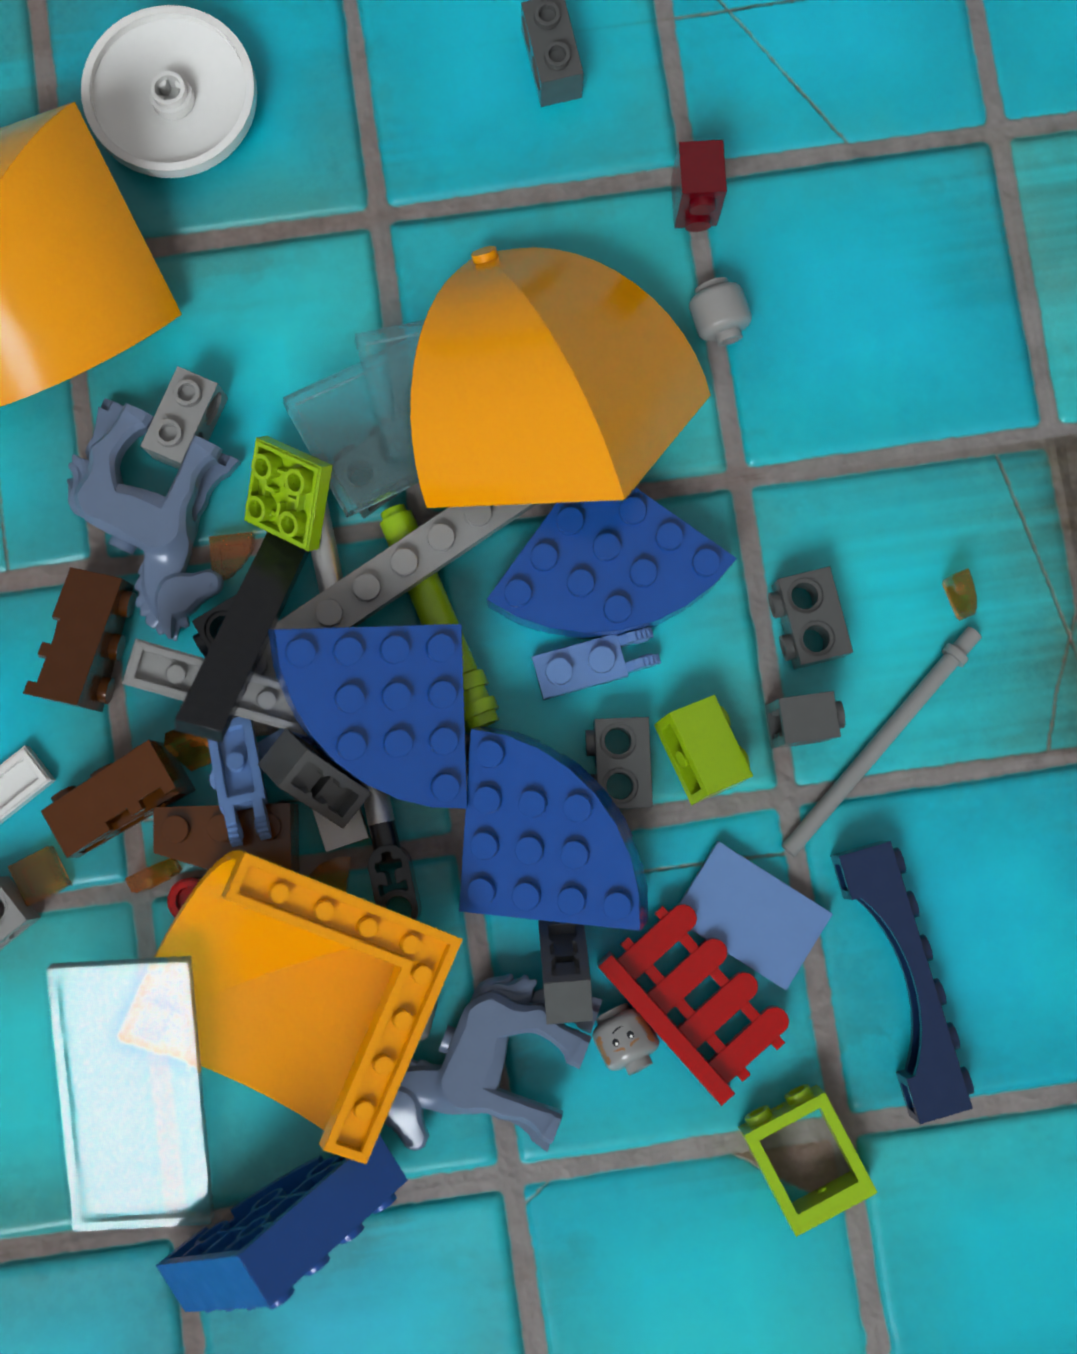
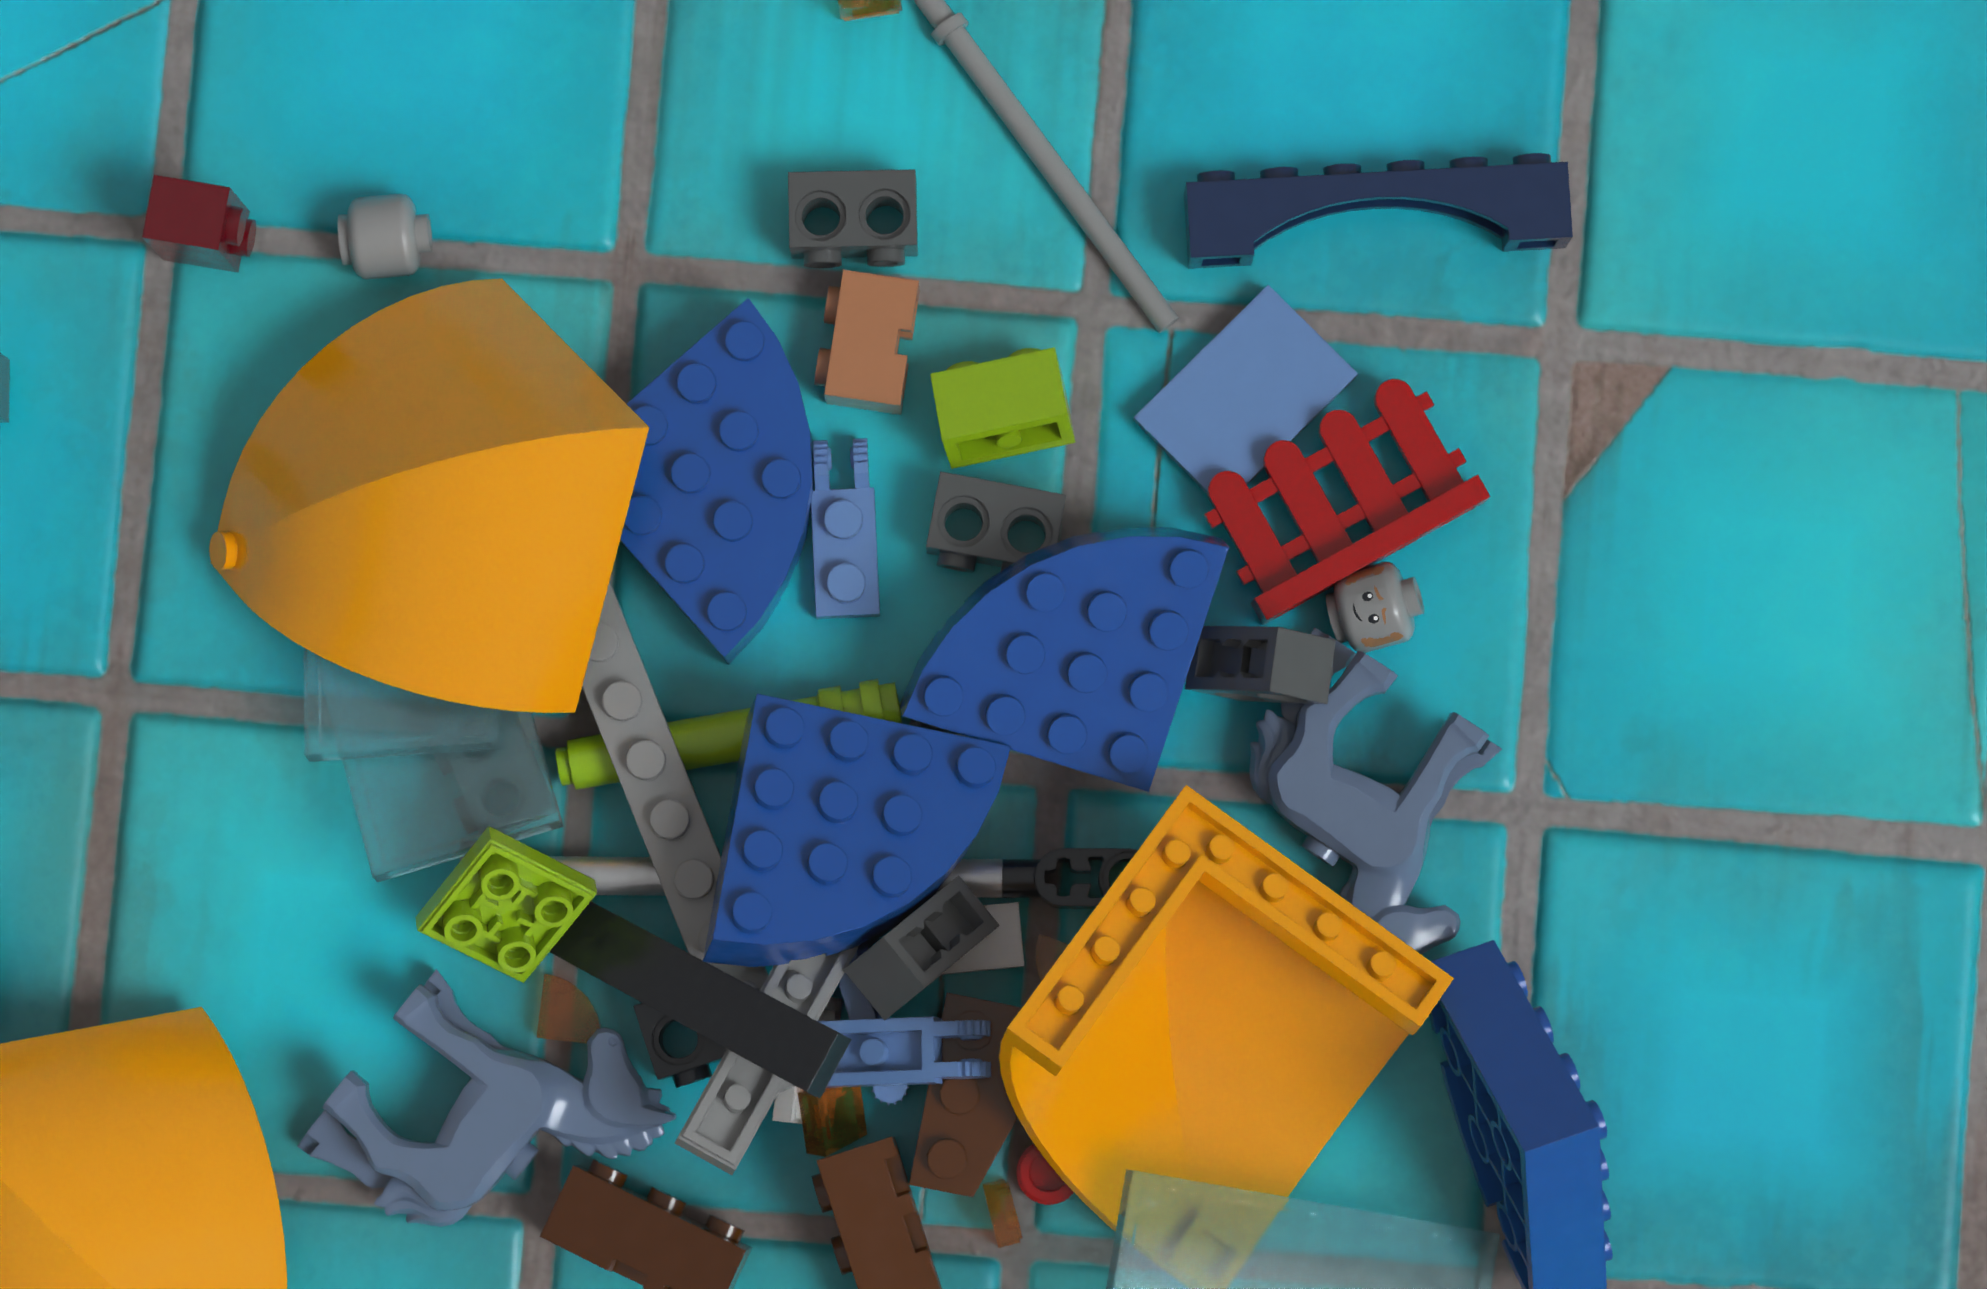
camera: 75 degrees left, 0 degrees up
light grey brick [141,366,228,469] -> none
lime window [738,1084,878,1237] -> none
dark grey brick [765,691,845,749] -> none
none -> nougat brick [814,270,920,415]

